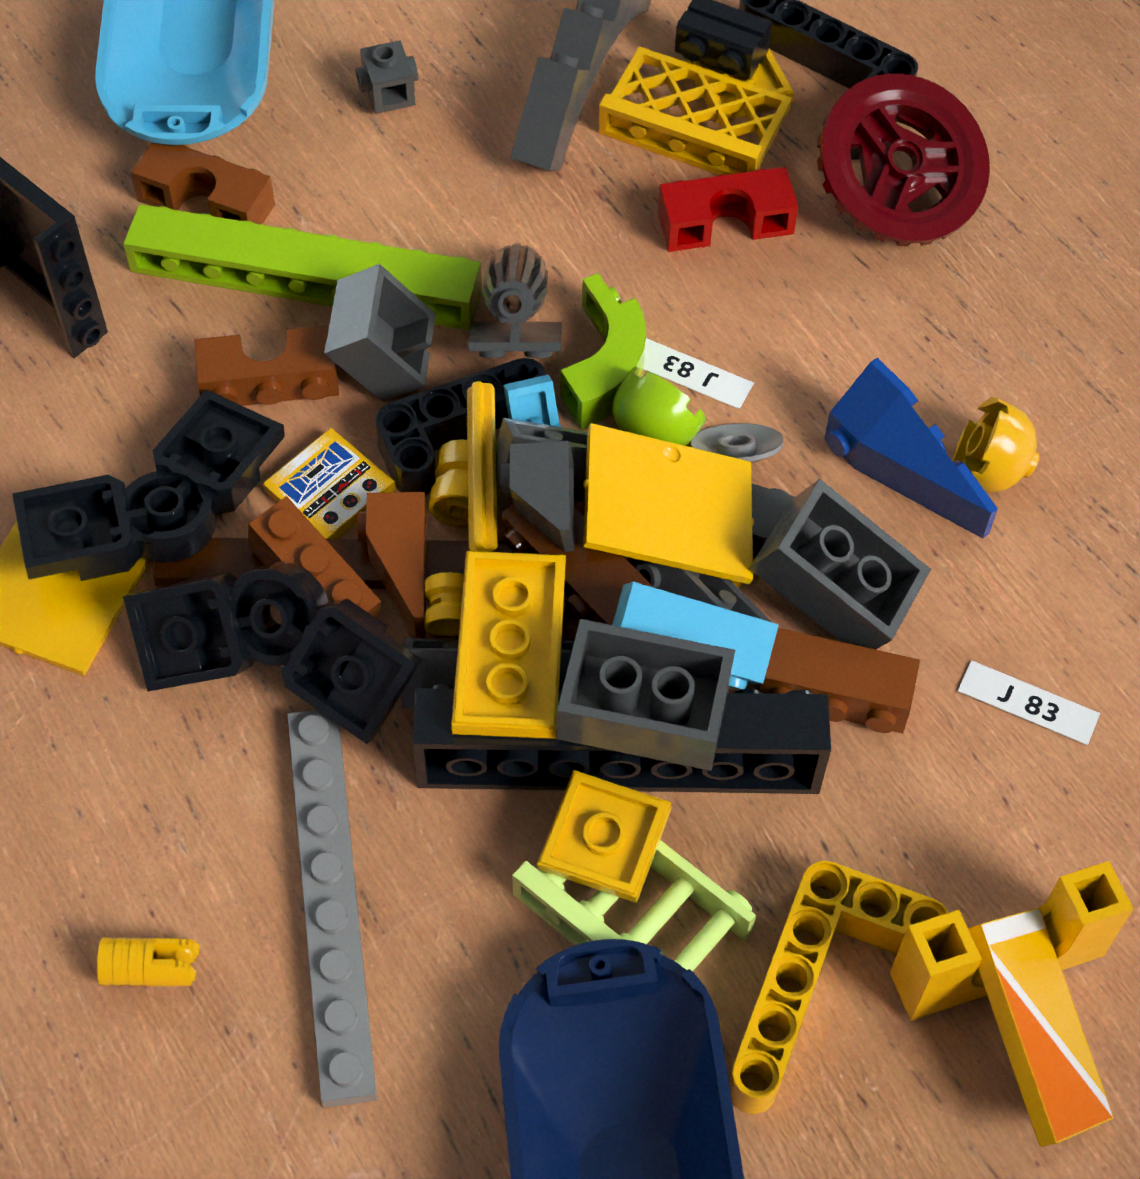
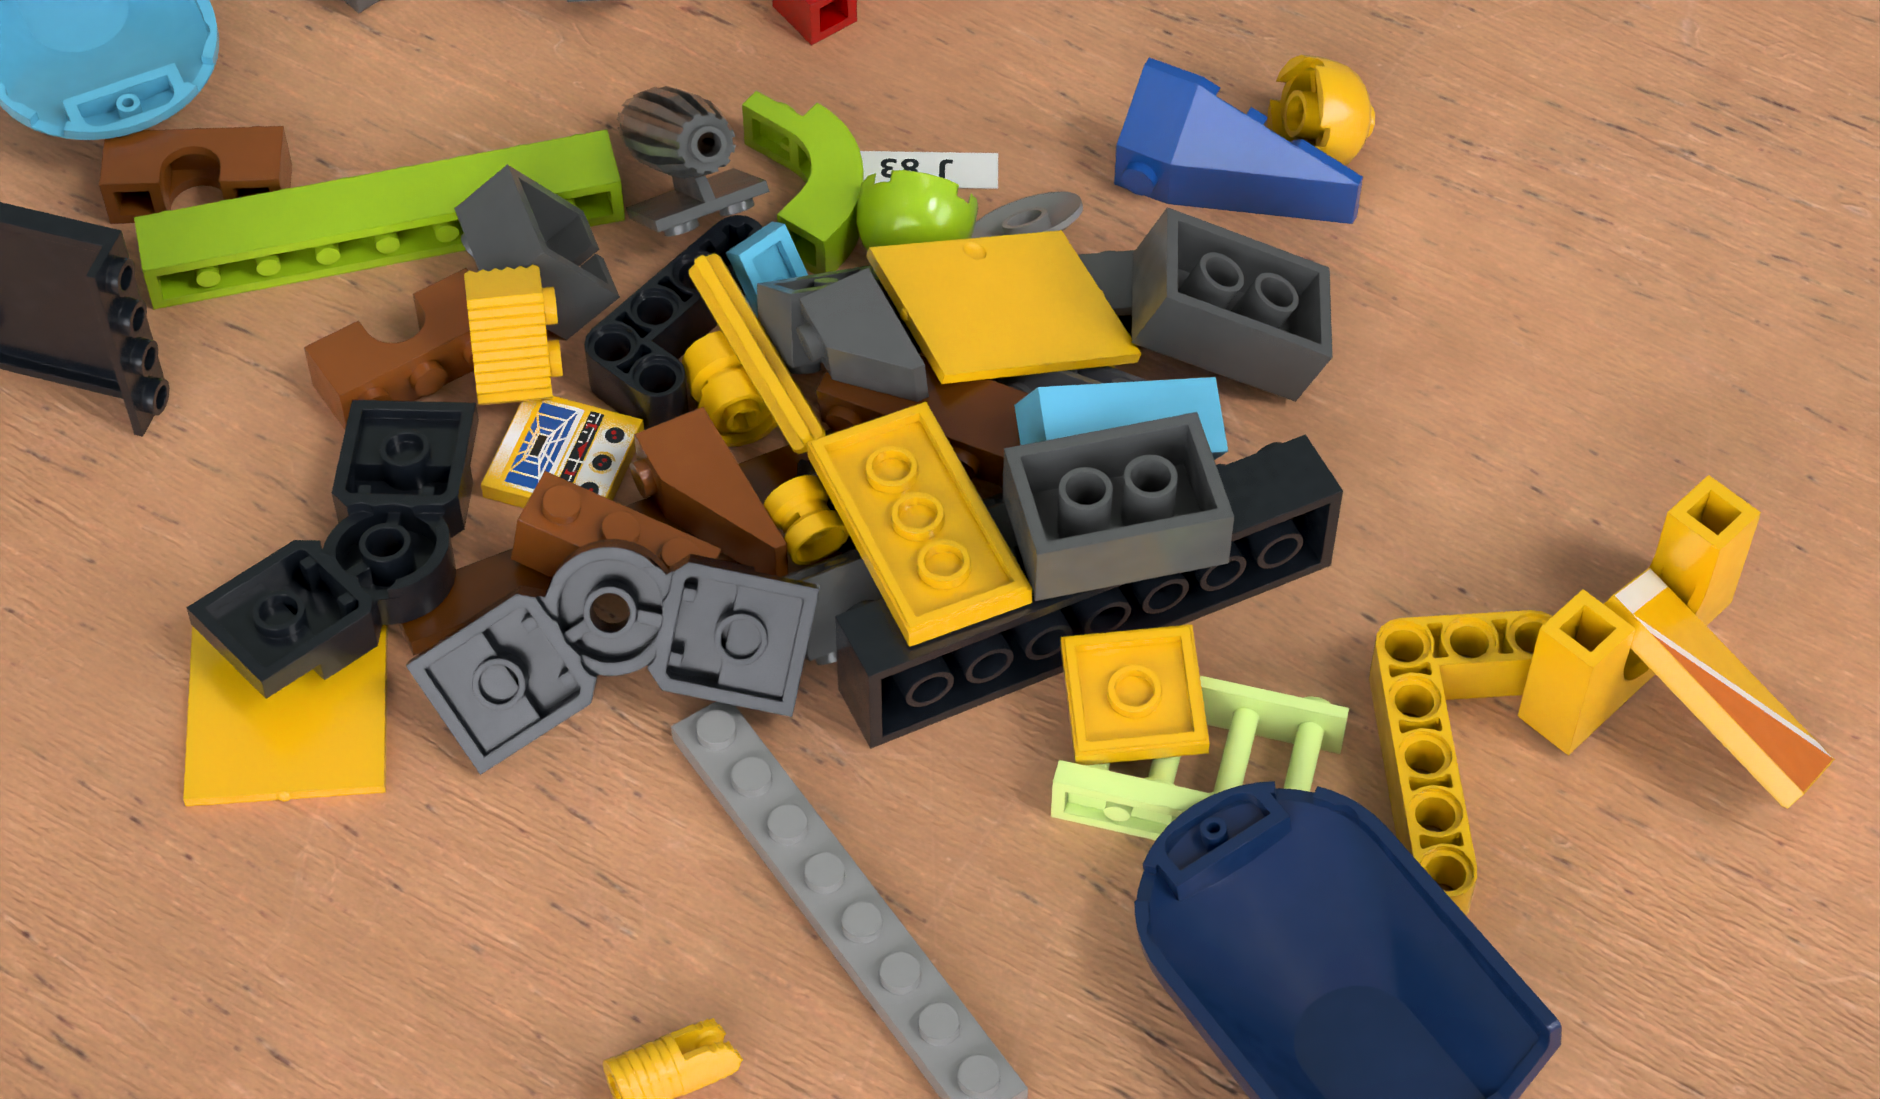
camera: 25 degrees left, 5 degrees down
dark orange brick [760,628,920,733] -> none
white sticker [958,660,1100,745] -> none
none -> yellow brick [464,264,563,406]

